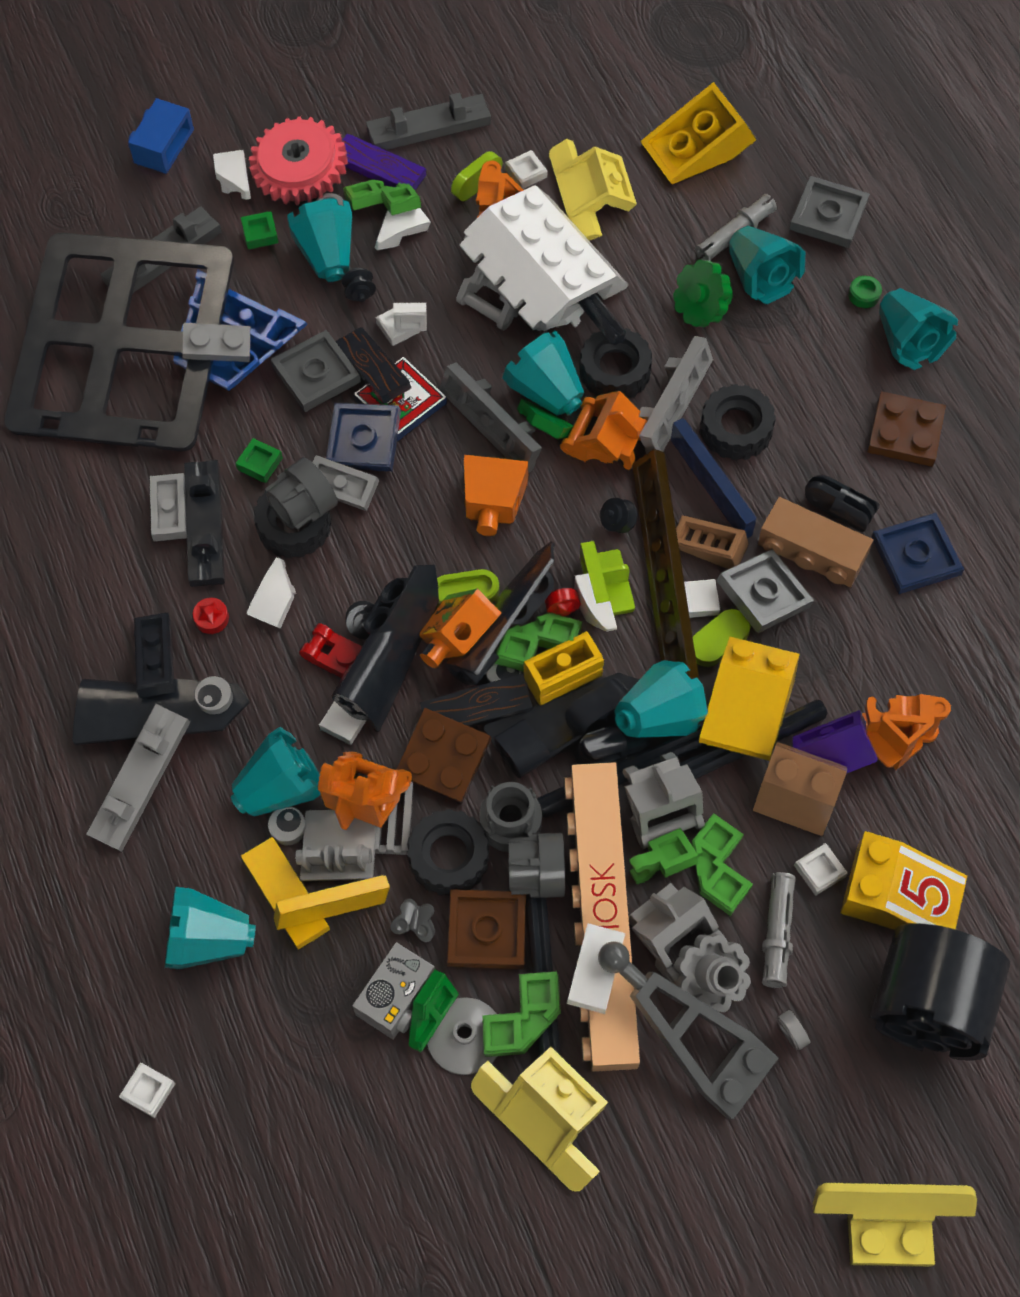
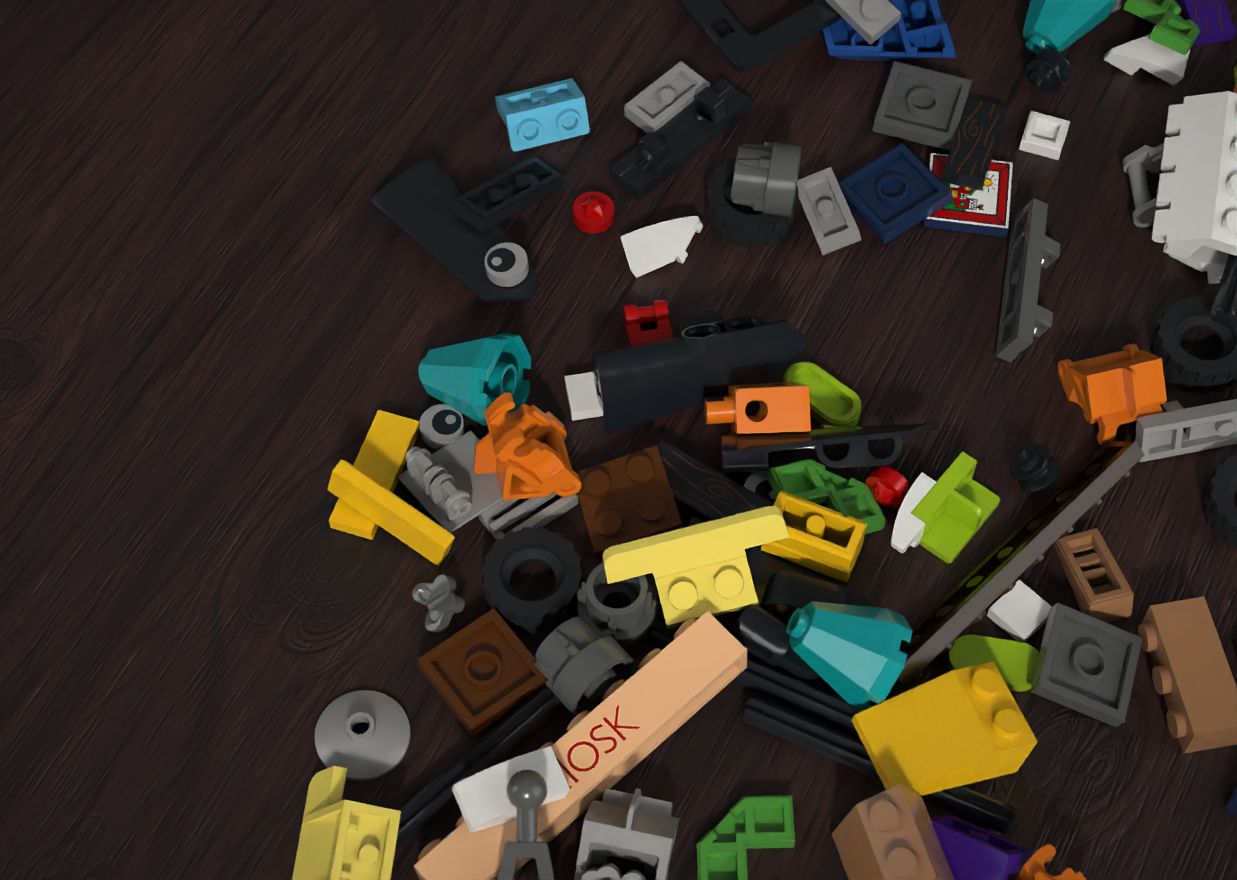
camera: 50 degrees right, 5 degrees down
light grey hinge [87,704,191,852] -> none
white tile [119,1062,175,1118] -> none
teal cone [164,887,256,969] -> none
green plate [235,438,283,483] -> none
light grey brick [353,942,435,1040] -> none
white tile [393,303,427,331] -> none
green tile [409,970,459,1052] -> none
orange torso [464,455,528,536] -> none
bright green tile [482,971,561,1057] -> none
teal cone [502,331,584,415] -> none
green tile [517,399,574,439] -> none
light grey piece [623,752,705,849] -> none
bright green plate [629,828,698,884] -> none
dark blue tile [671,418,757,538] -> none
none -> medium azure bracket [495,78,590,152]
none -> light yellow plate [602,506,790,628]

